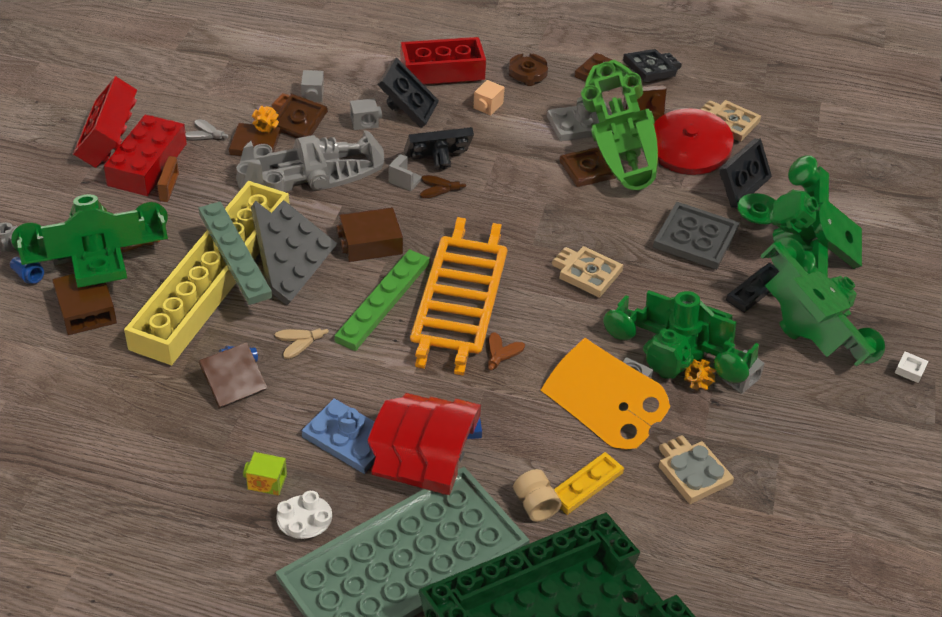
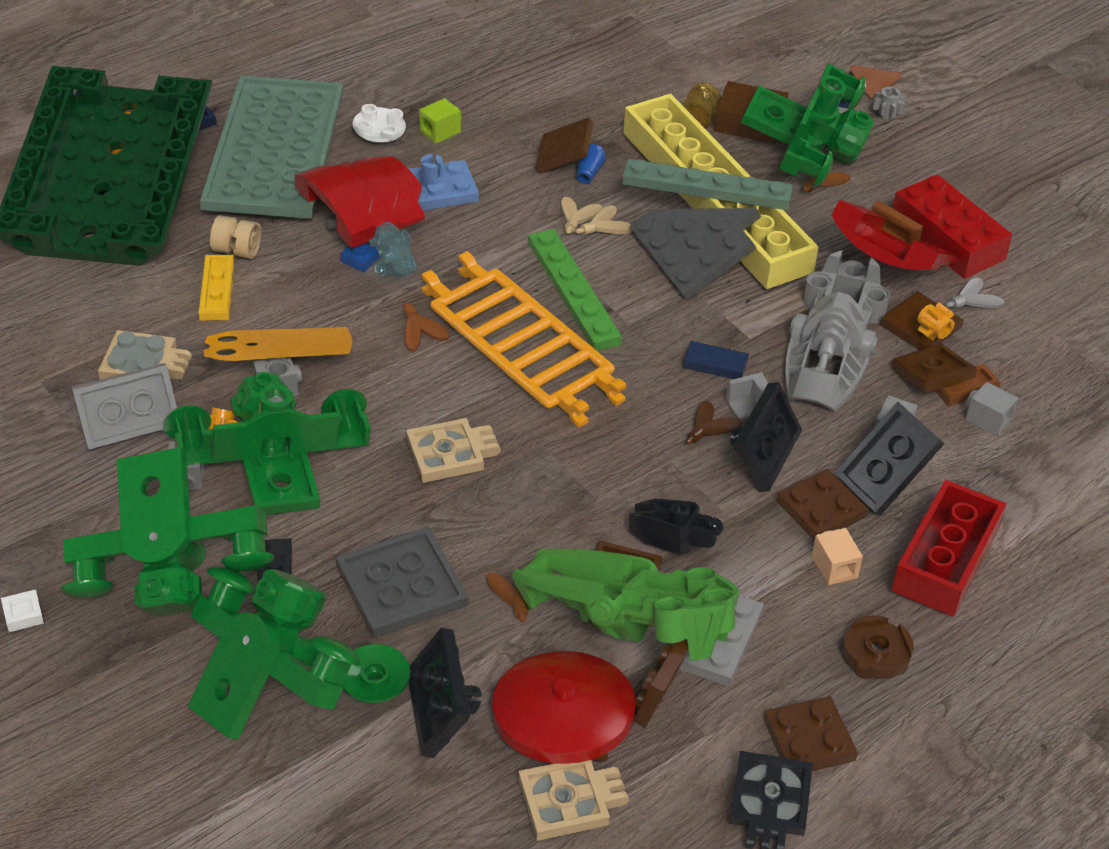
camera: 130 degrees right, 0 degrees up
red brick [73,76,137,168] -> none
reddish brown brick [336,207,403,262] -> none
none -> light grey plate [71,363,177,450]
none -> clear light blue plate [369,222,417,277]
none -> dark orange piece [486,572,528,622]
none -> tan piece [575,205,633,235]
none -> black hinge [629,498,724,555]
none -> clear yellow wheel [682,83,721,129]
none -> dark blue tile [683,341,749,379]
none -> reddish brown plate [776,469,868,541]
none -> red slope [831,199,959,271]

